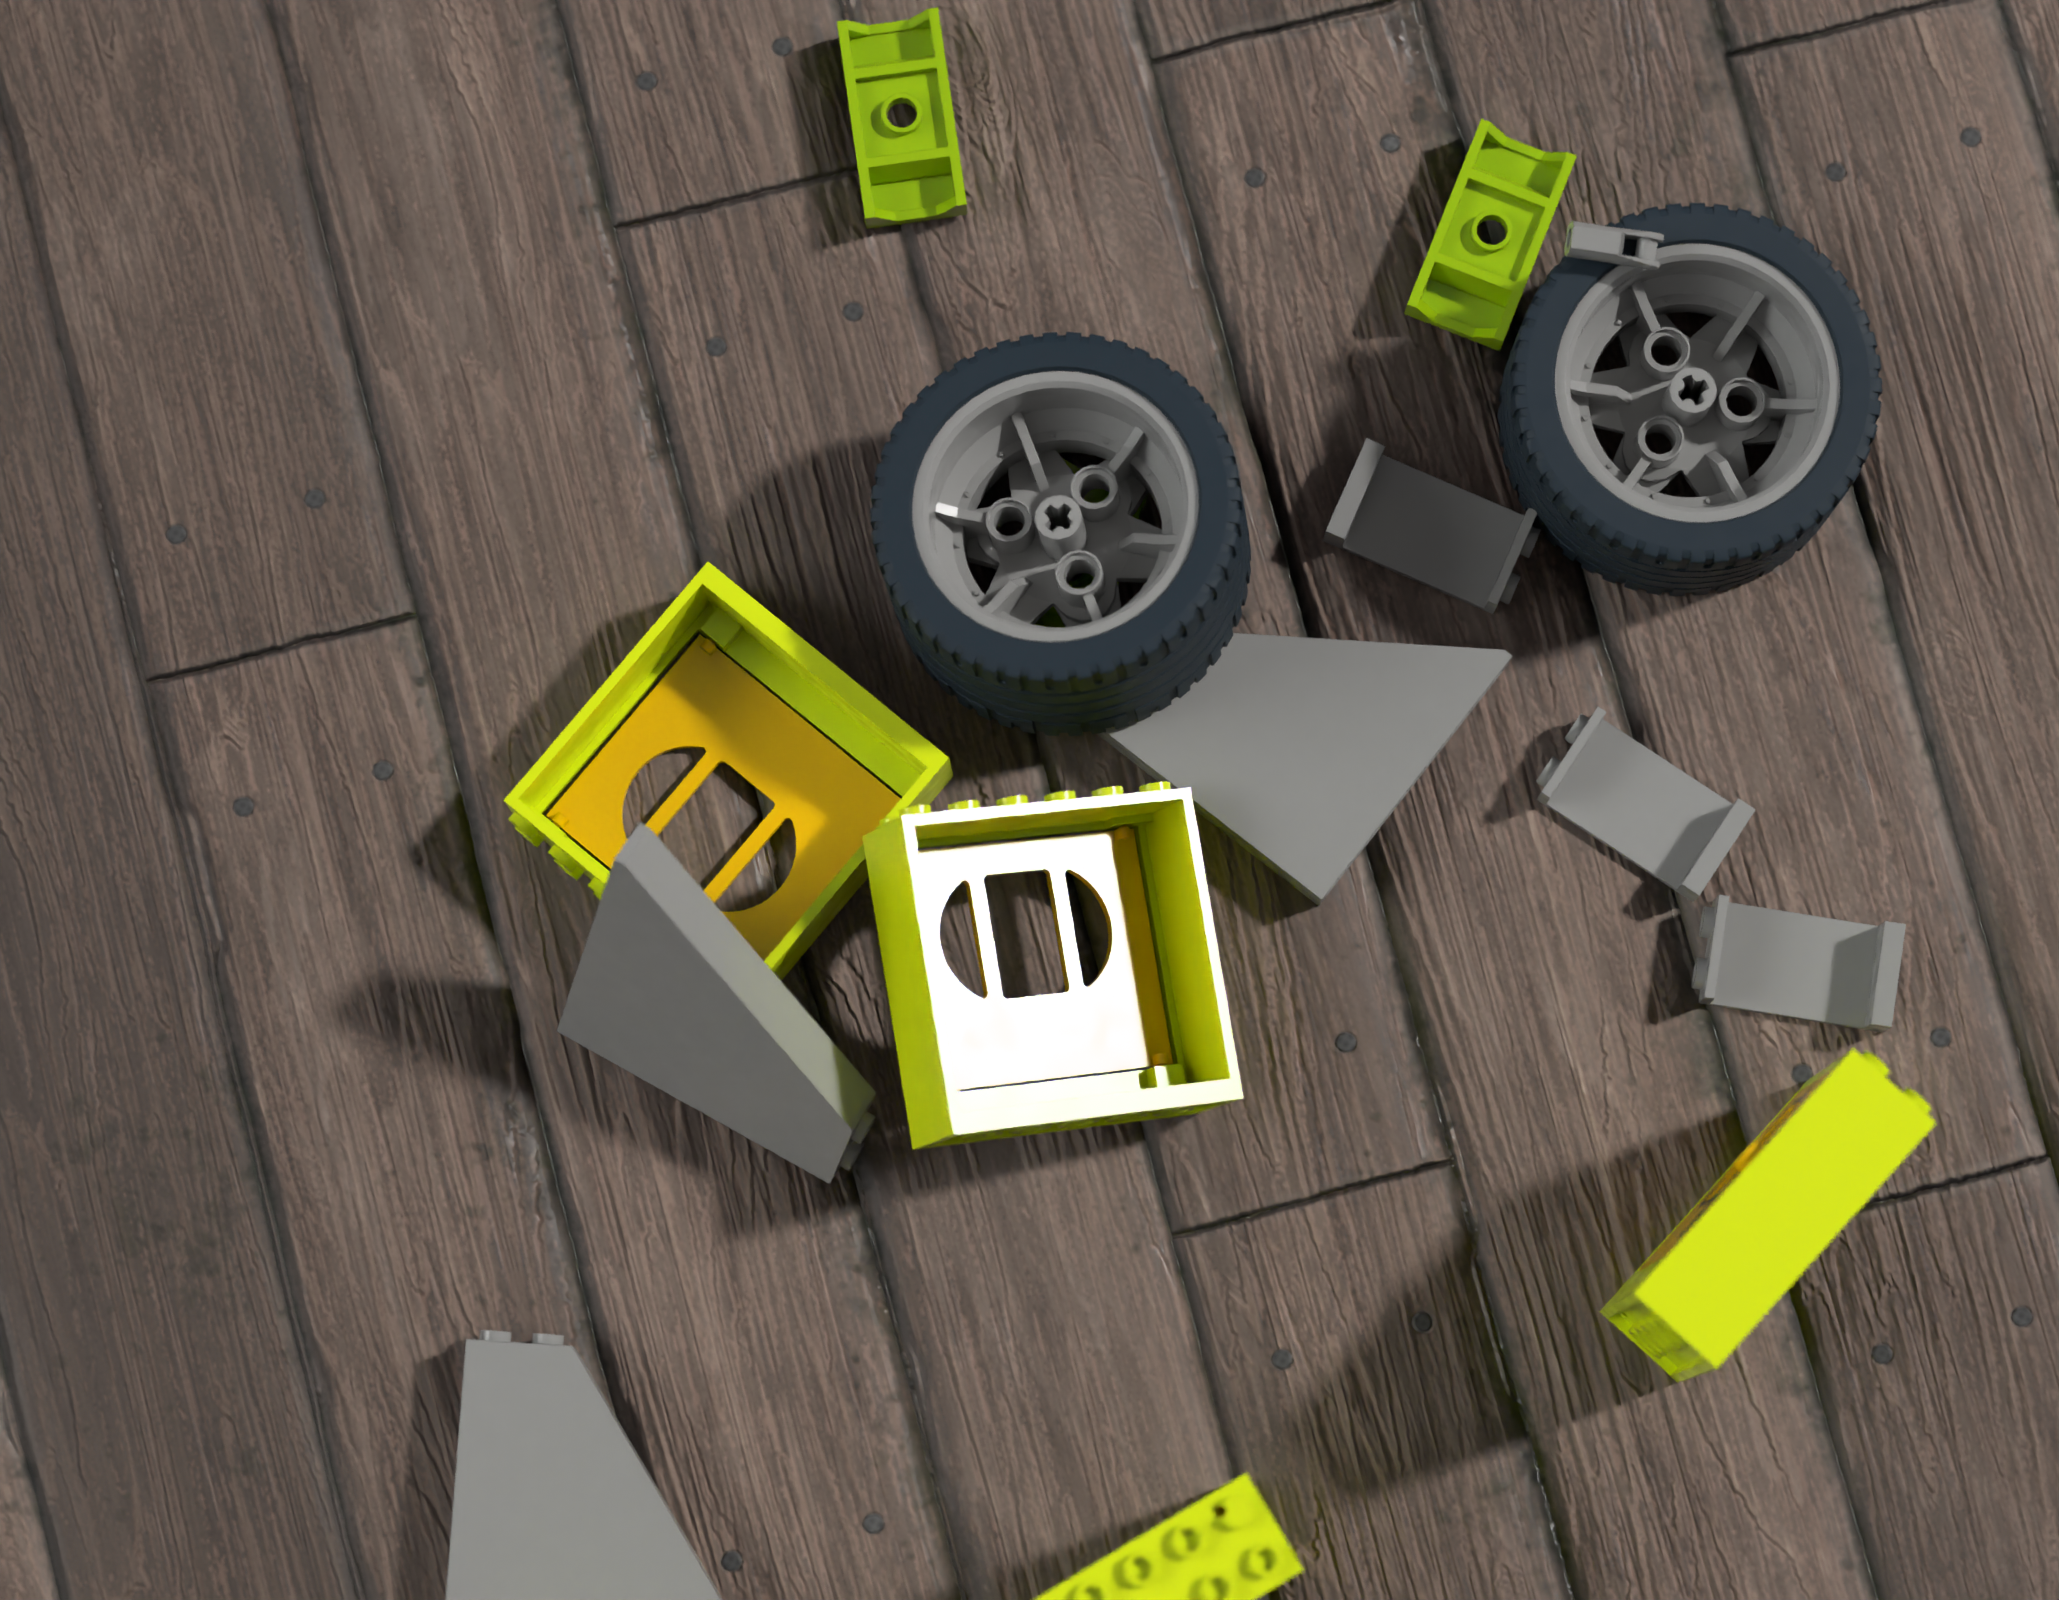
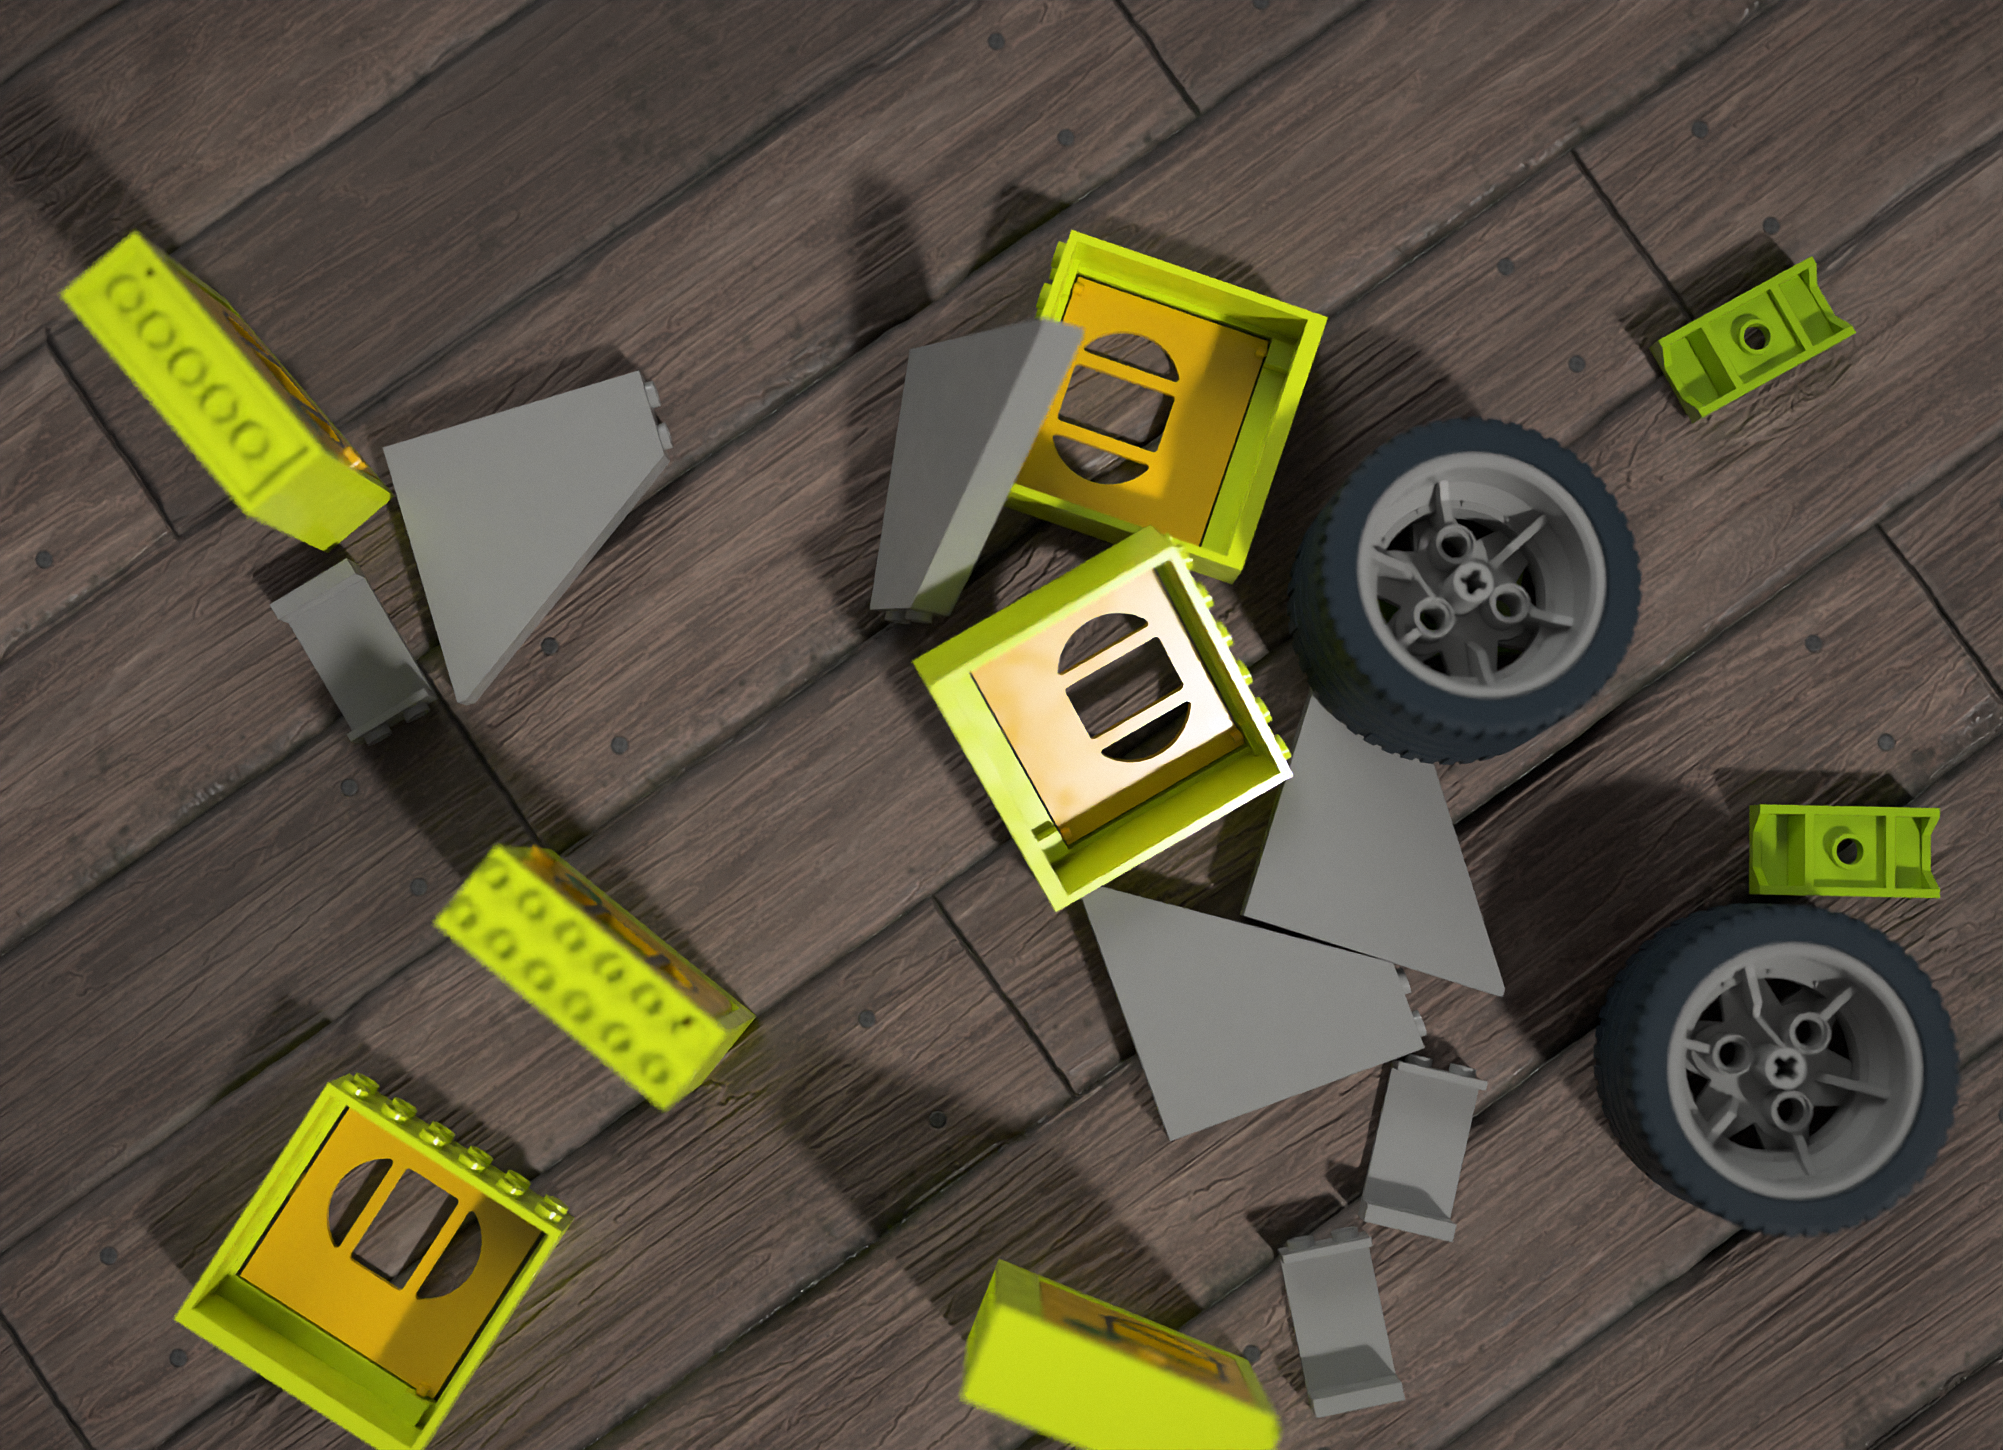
camera: 70 degrees right, 5 degrees up
light grey panel [1323,438,1541,614] -> none
light grey bar [1564,221,1664,270] -> none
none -> light grey slope [1081,886,1427,1141]

